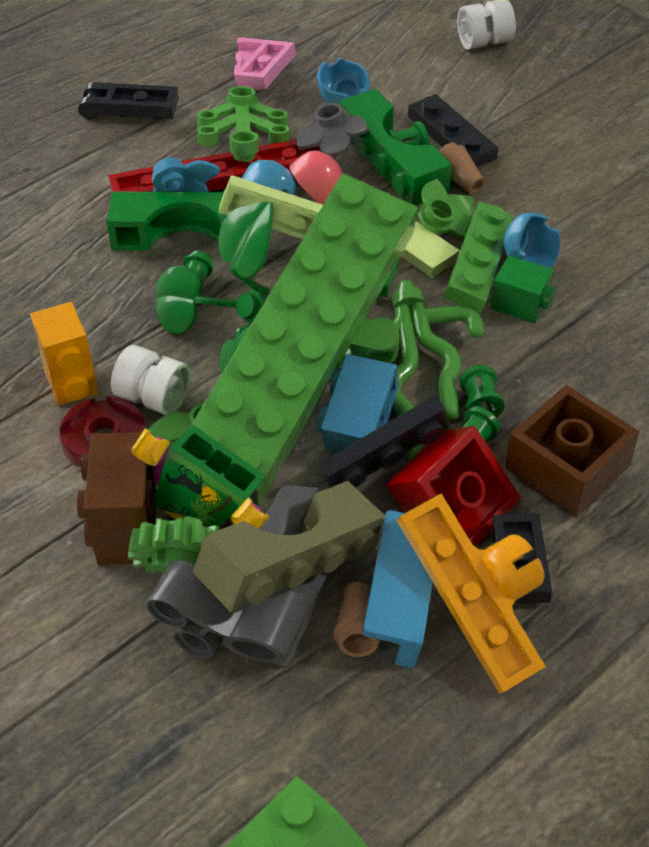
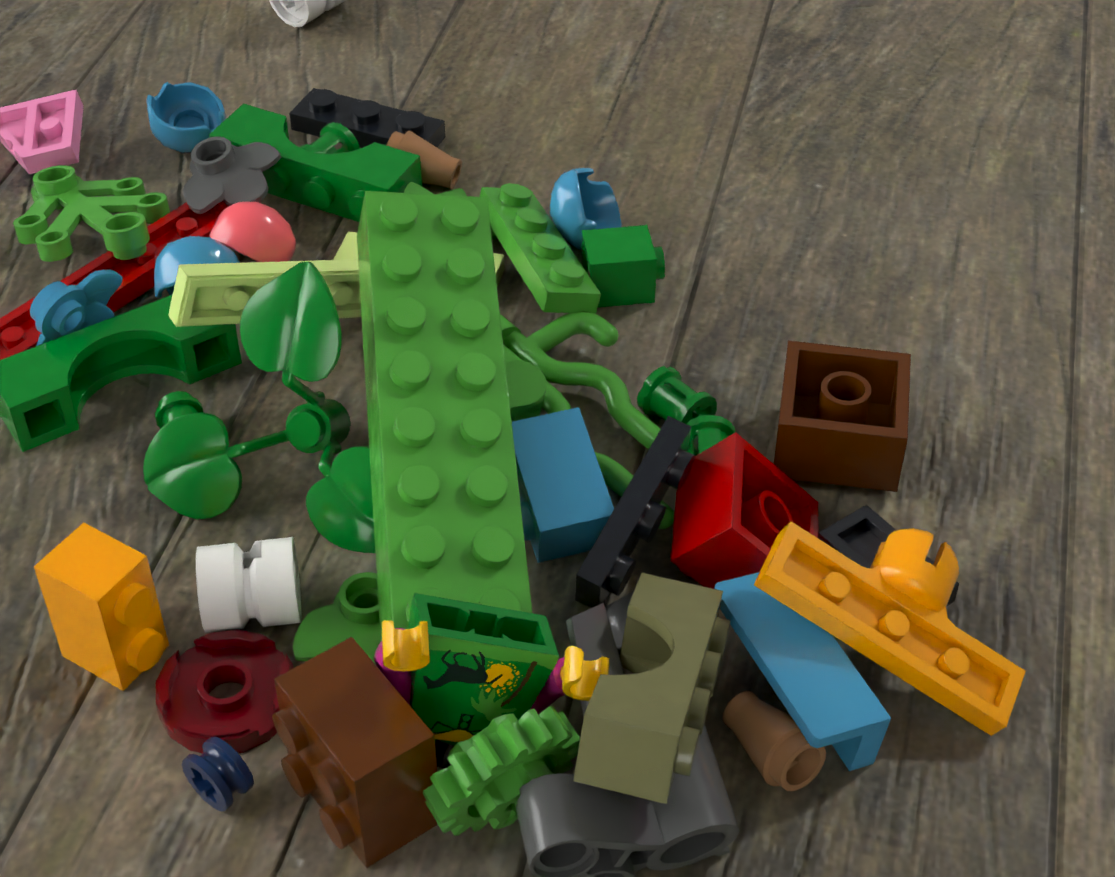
camera: 35 degrees left, 5 degrees down
none -> dark blue bush [181,736,254,811]

